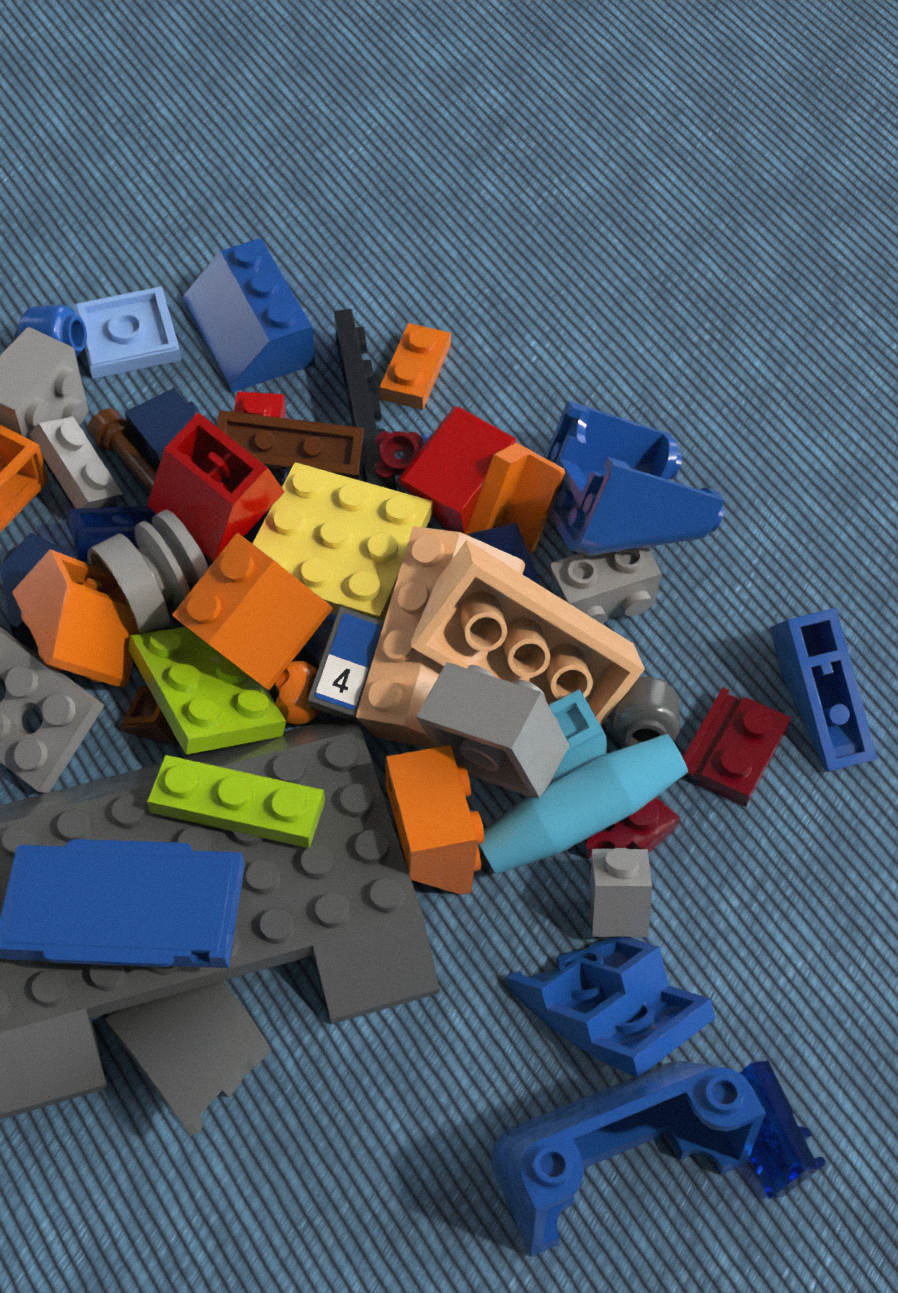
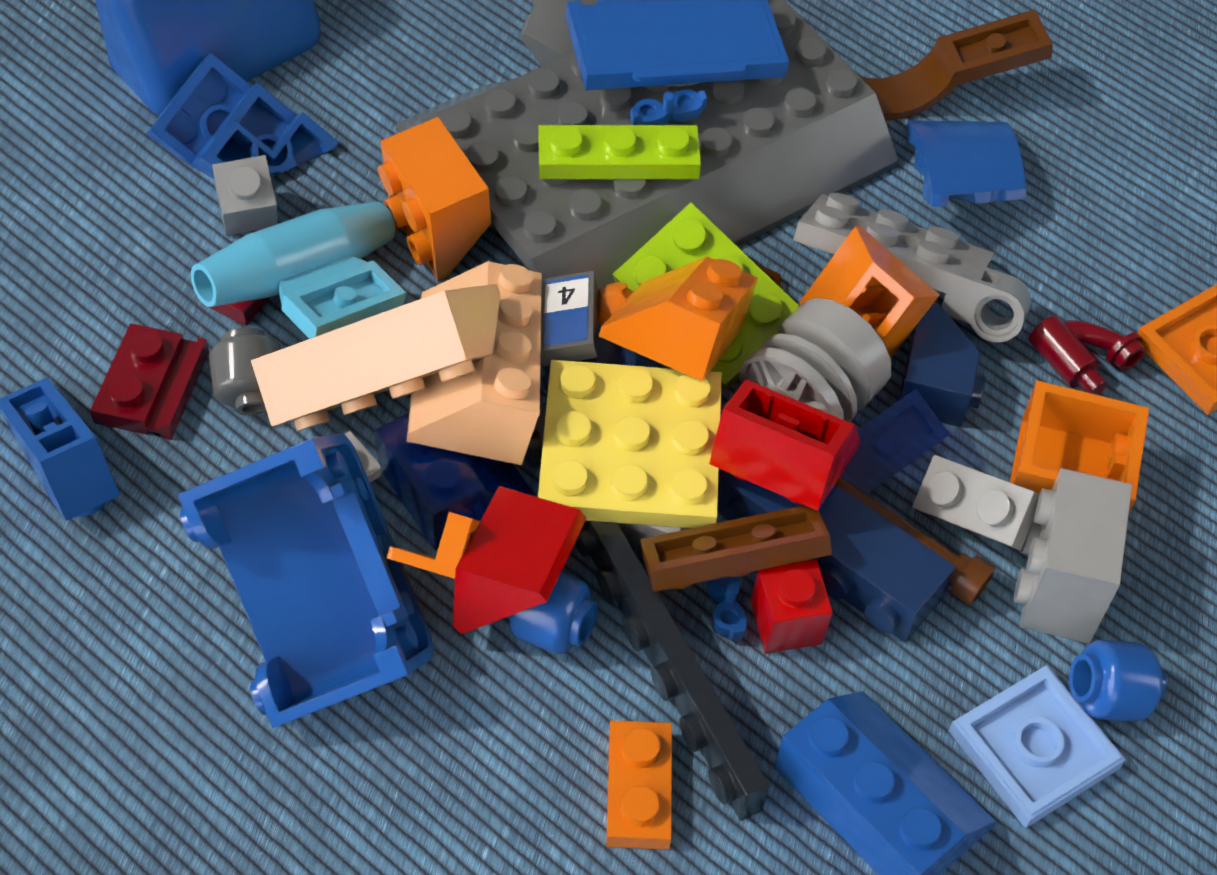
camera: 160 degrees right, 0 degrees up
dark red plate [375,431,423,479] -> none
light grey brick [416,662,570,798] -> none
clear blue plate [740,1060,826,1199] -> none
none -> blue piece [630,89,707,125]

